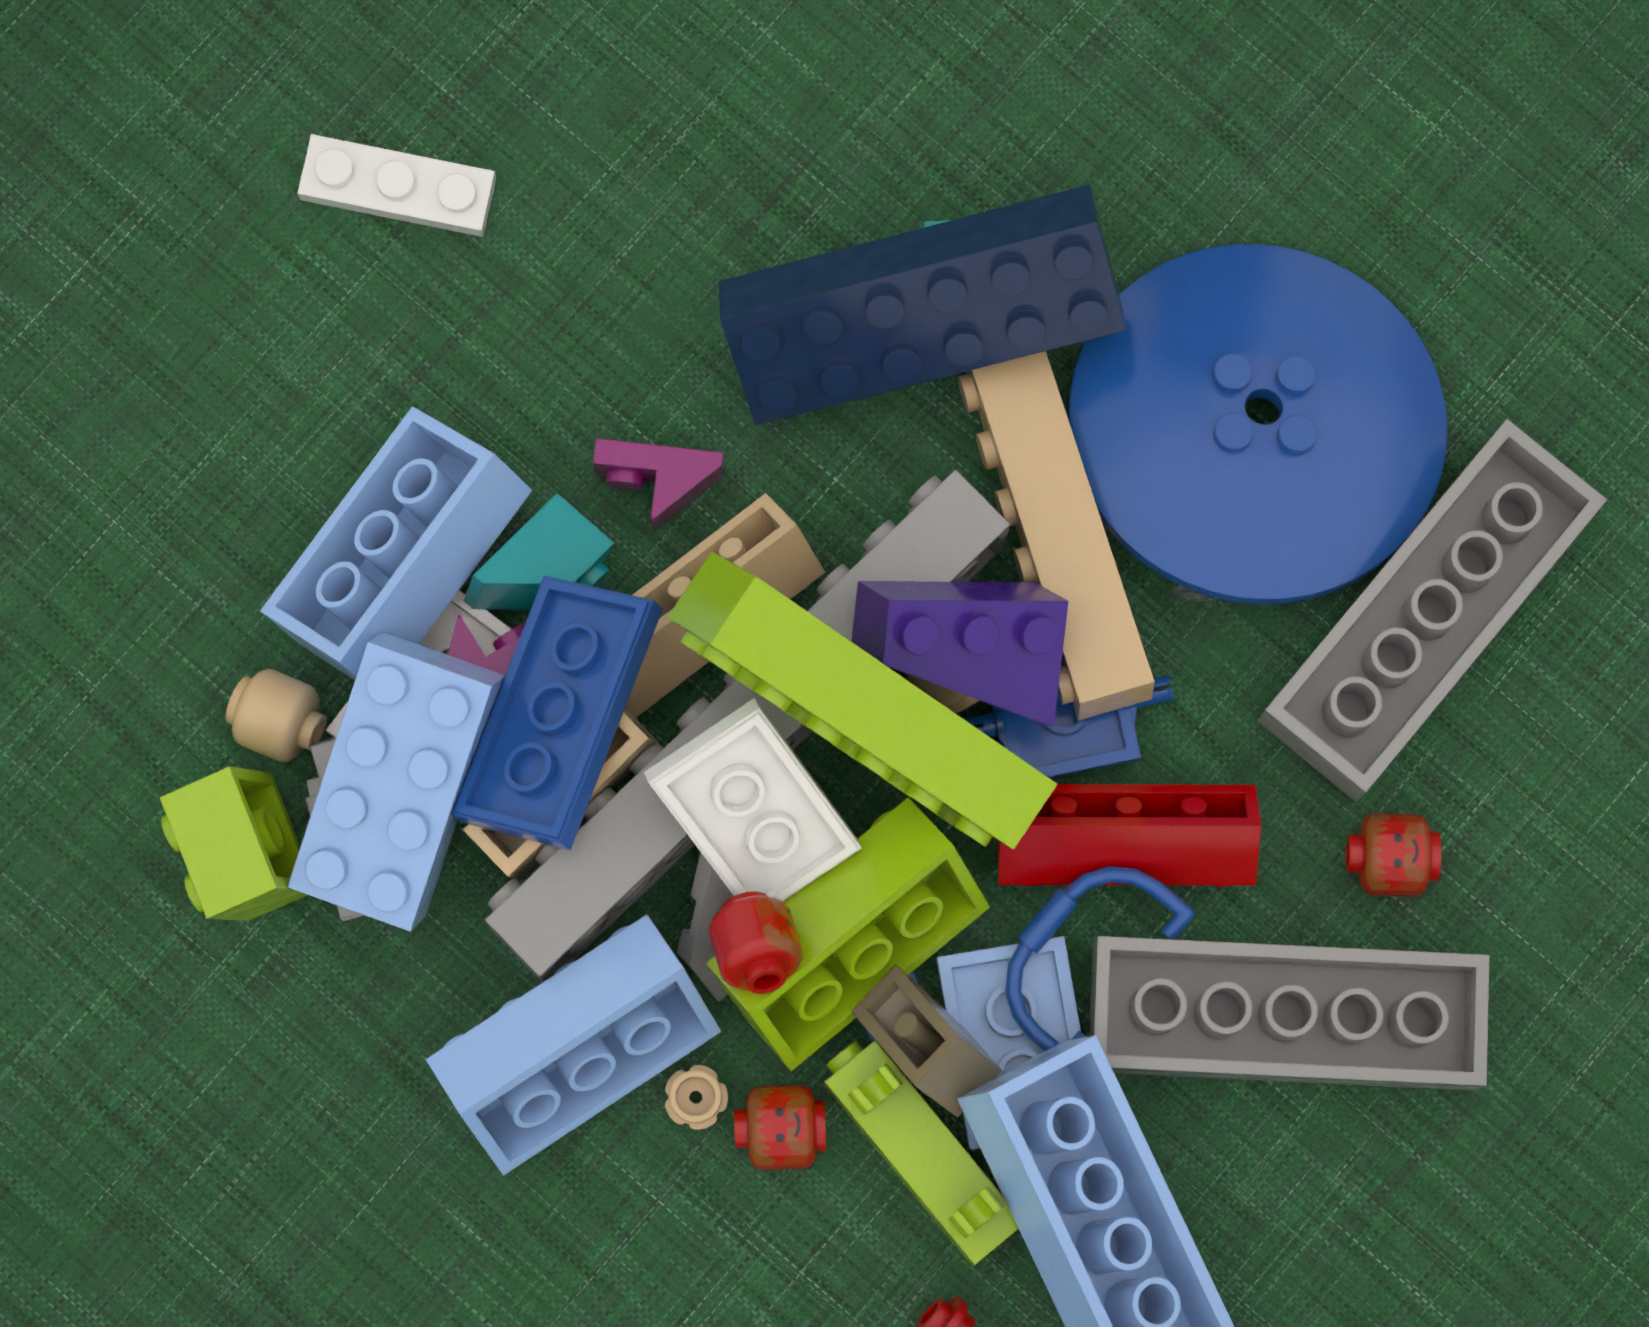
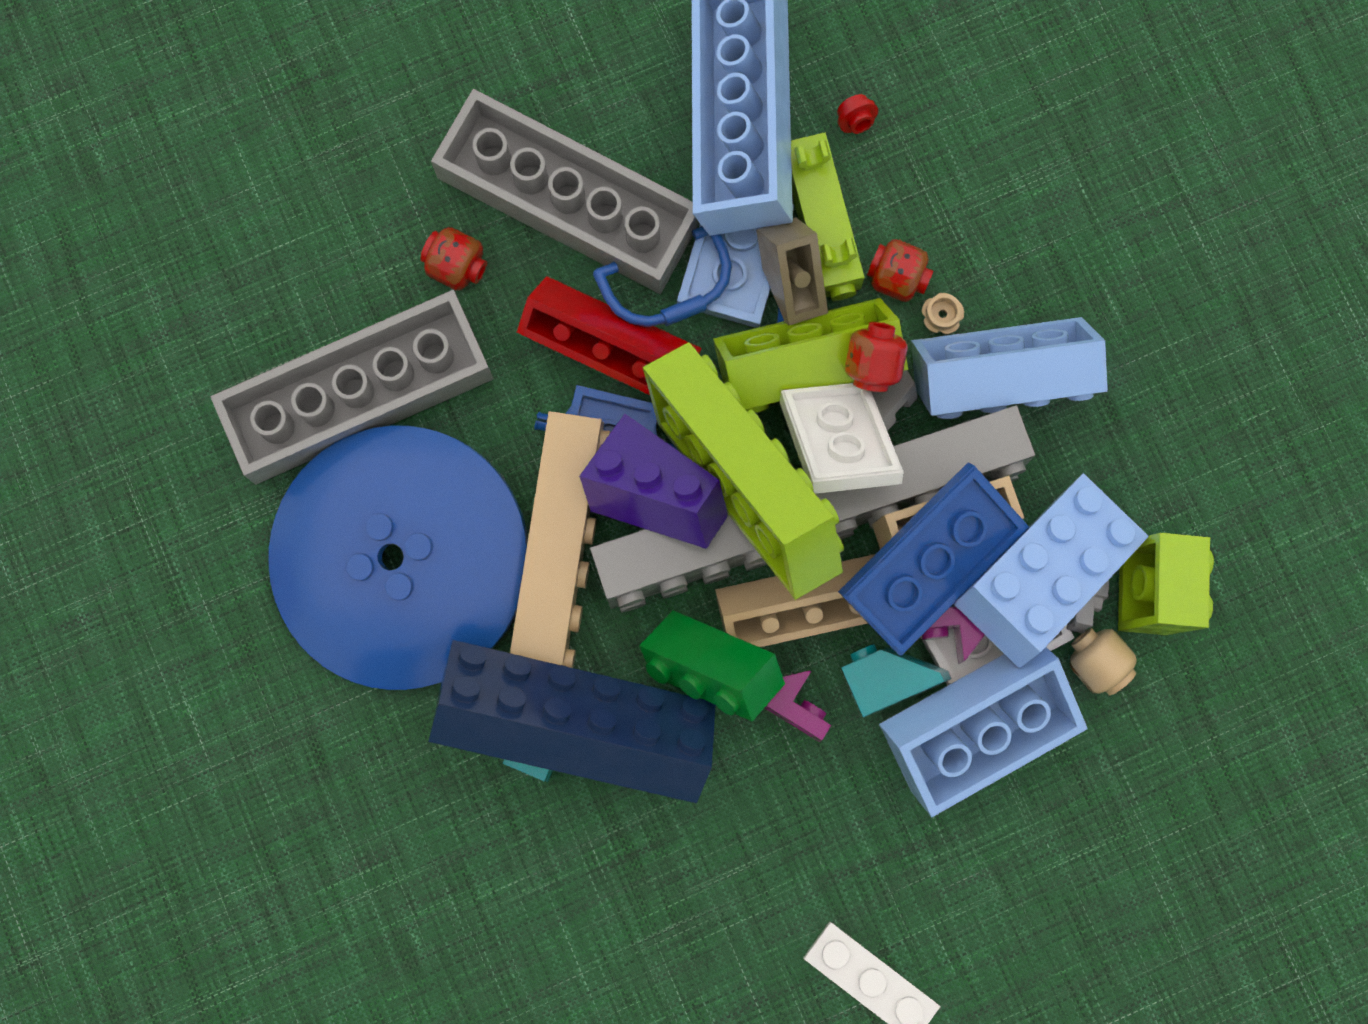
camera: 150 degrees left, 0 degrees up
none -> green brick [639,610,785,722]

